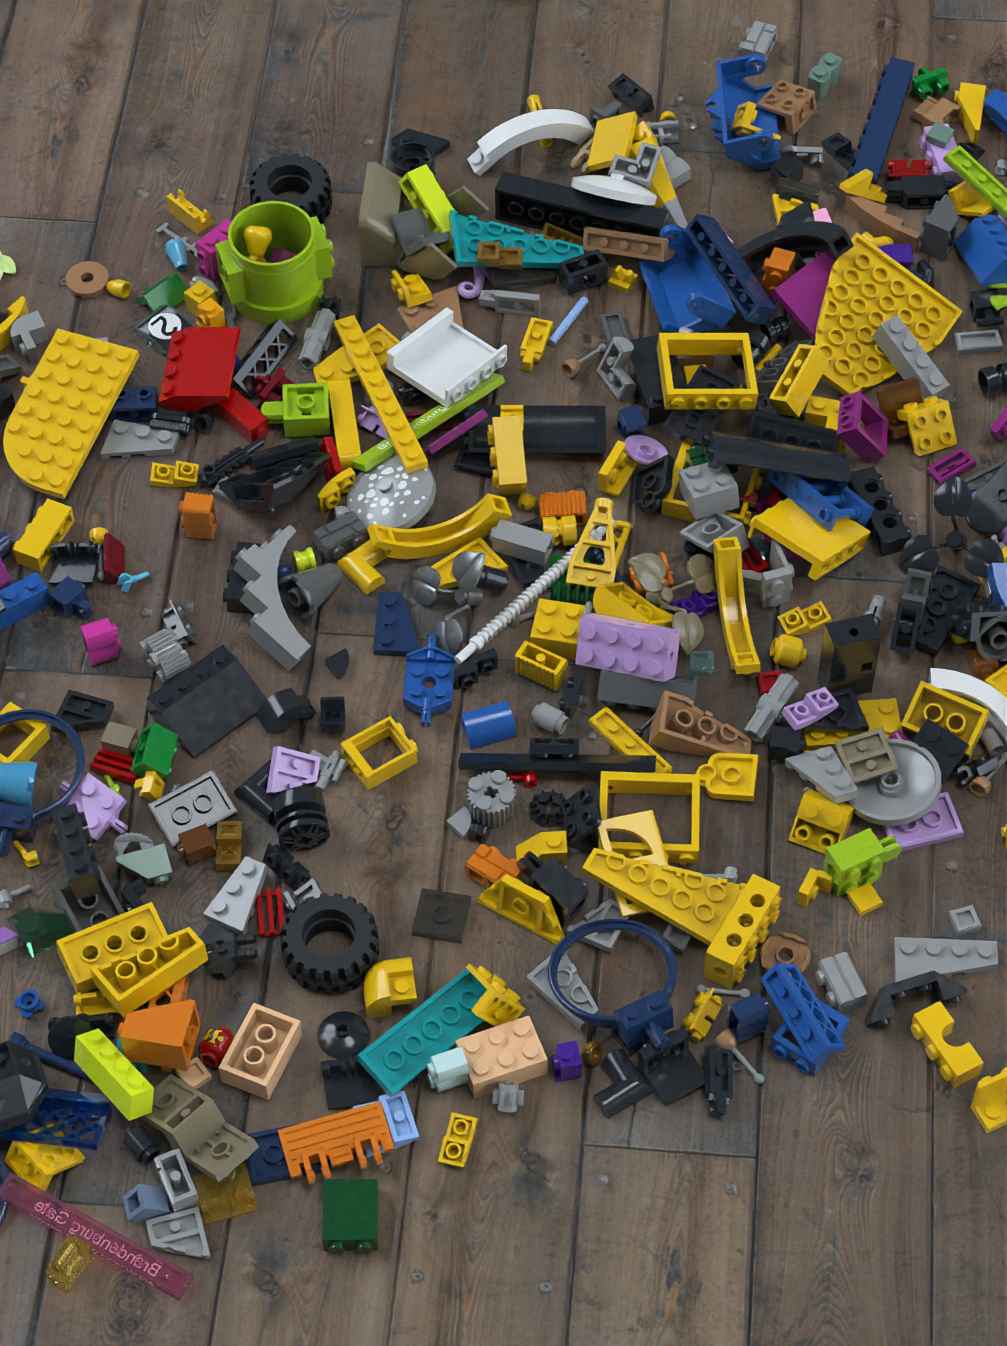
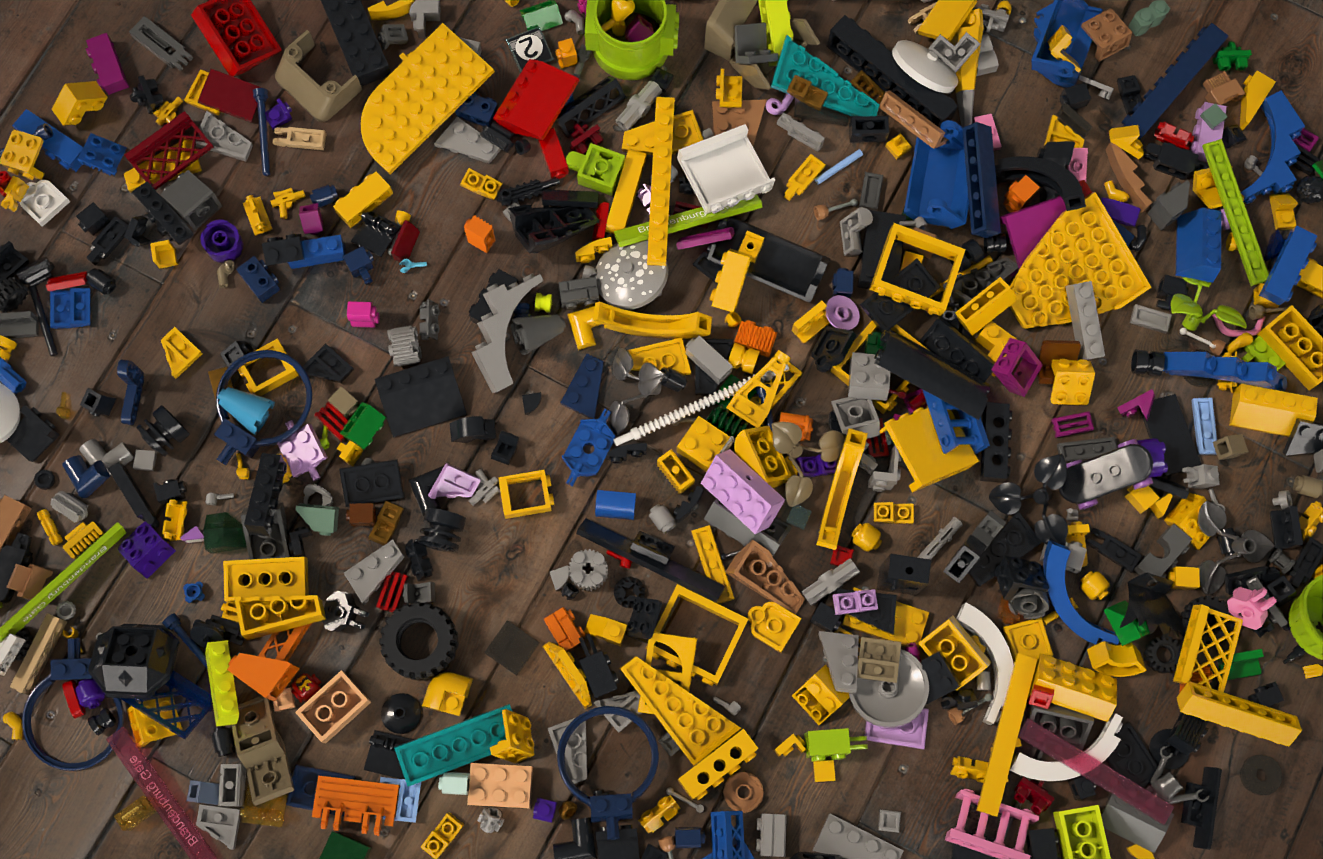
camera: 20 degrees right, 20 degrees up
yellow brick [184,280,217,317] -> none

